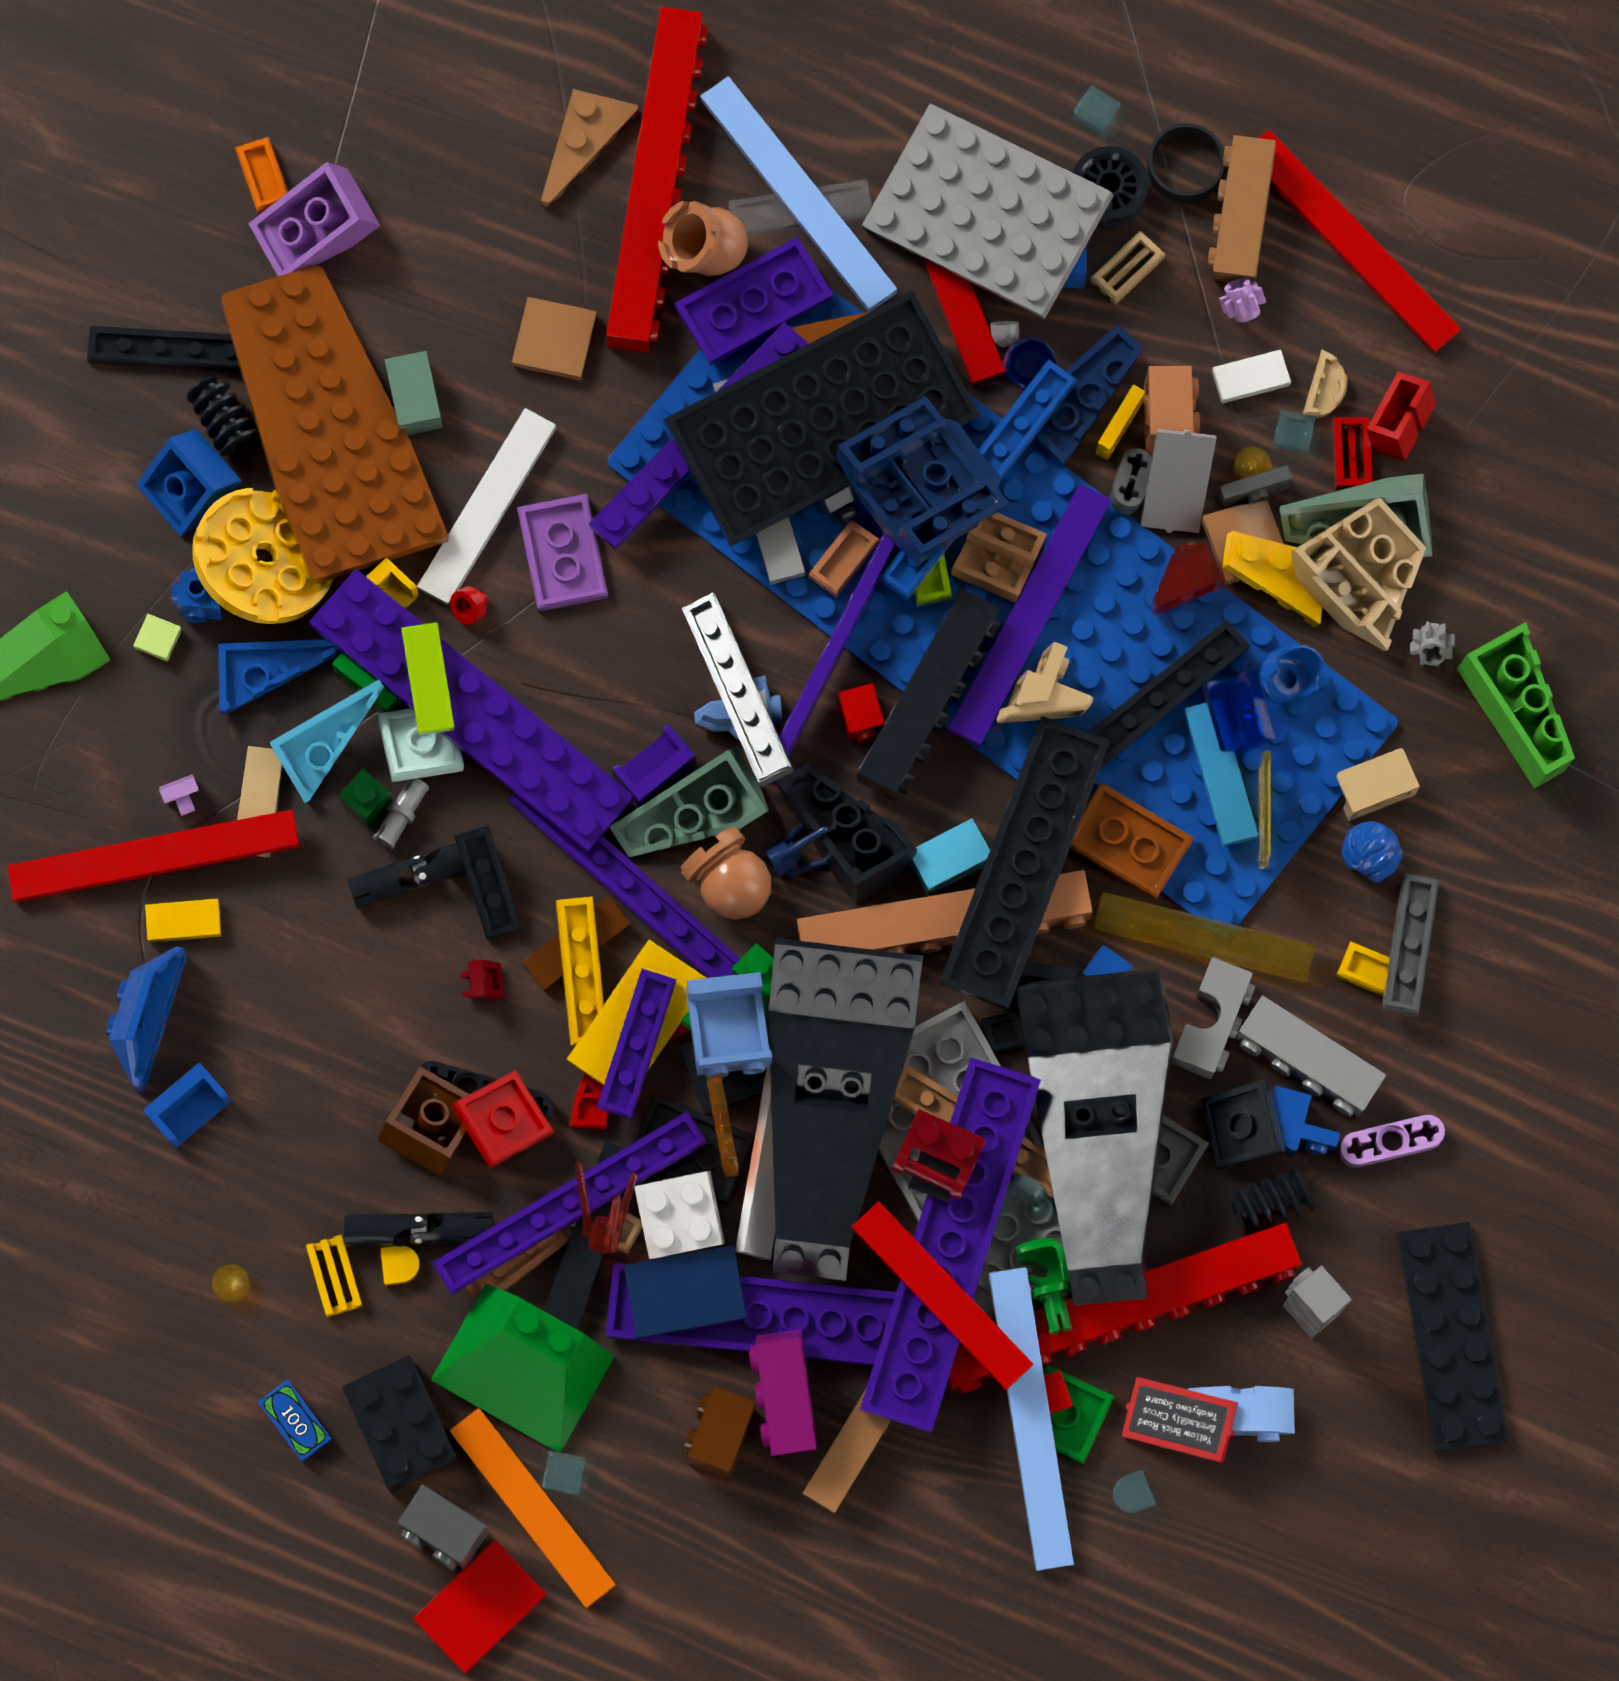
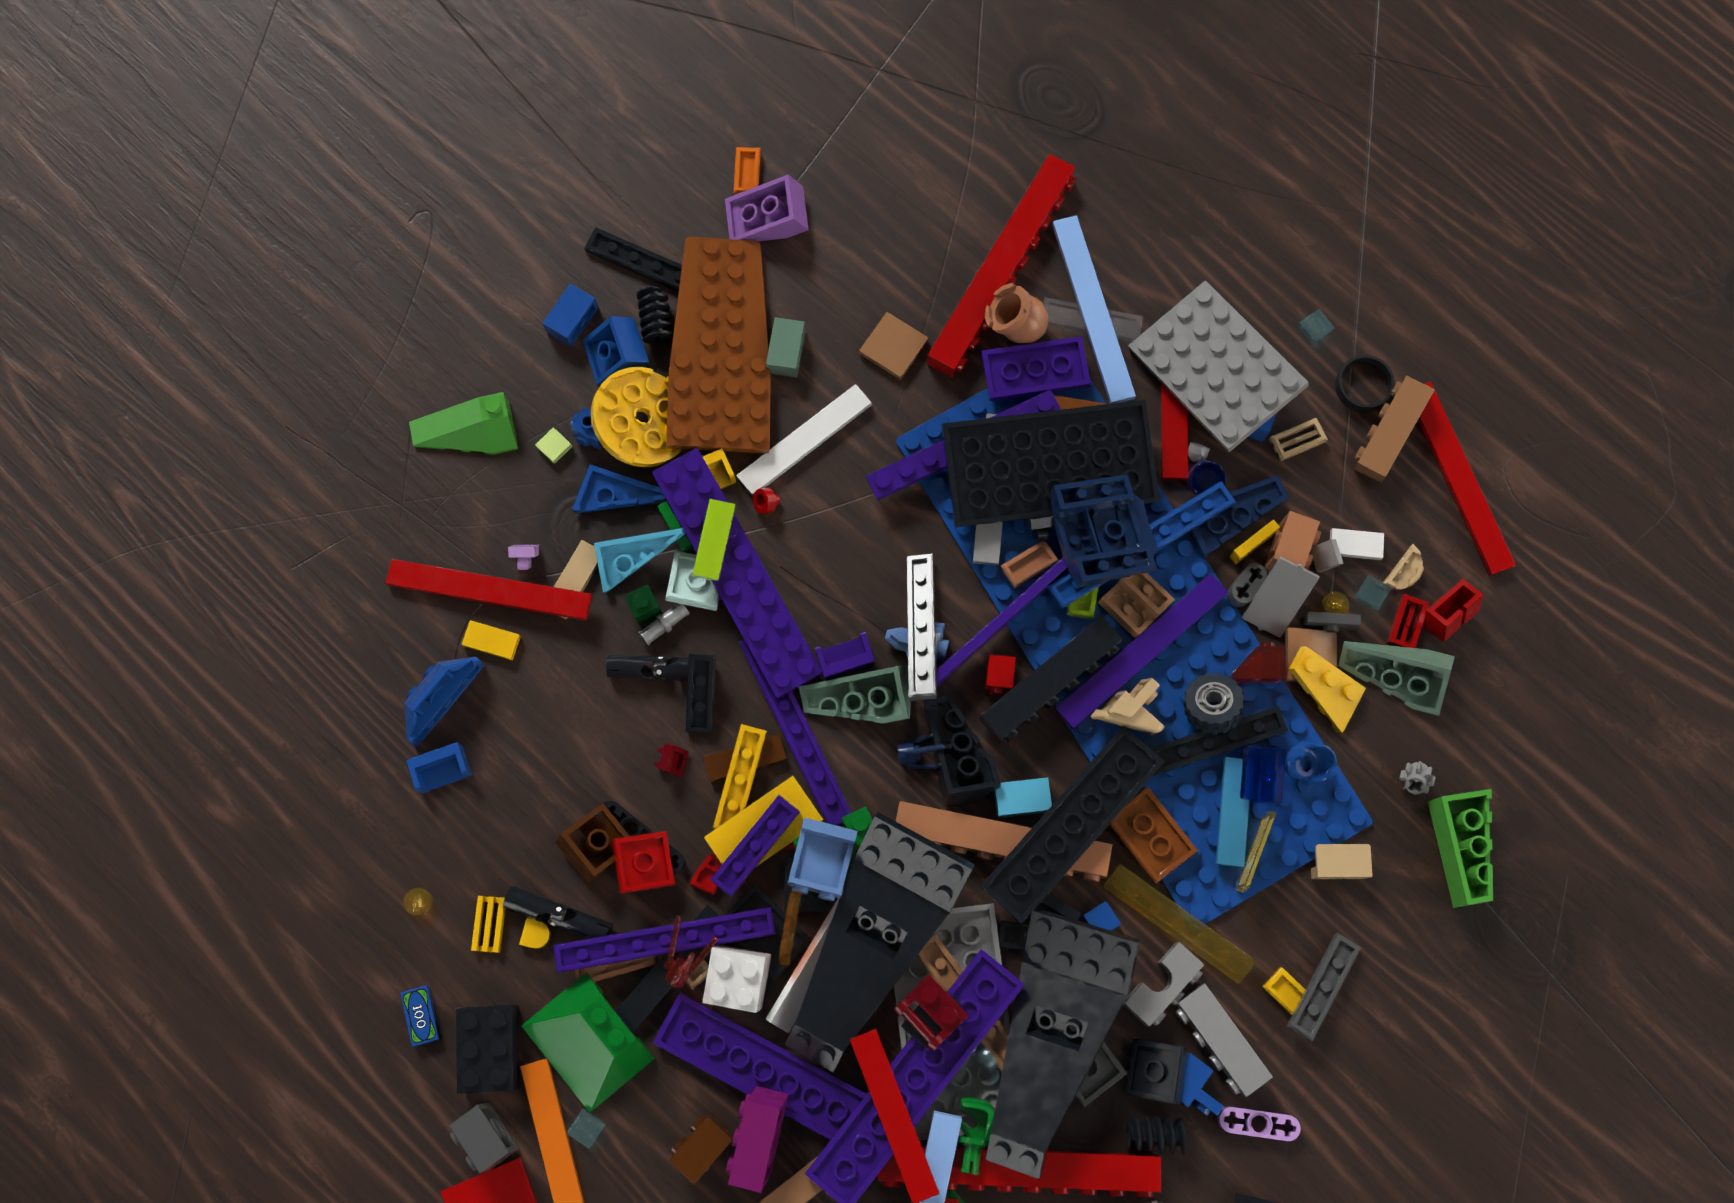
camera: 25 degrees right, 0 degrees up
medium lavender tile [517,494,608,612] -> none
medium nougat wing [541,89,639,207] -> none
dark blue tile [624,1245,747,1339] -> none
nougat tile [681,826,771,920] -> none
black wheel [1073,146,1149,229] -> none
lavender gear [1219,278,1266,322] -> none
tan wedge [1291,498,1426,651] -> none
blue hair [1341,821,1402,883] -> none
none -> blue panel [542,284,599,348]
none -> black wheel [1184,673,1244,735]
none -> light grey tile [1311,539,1343,573]

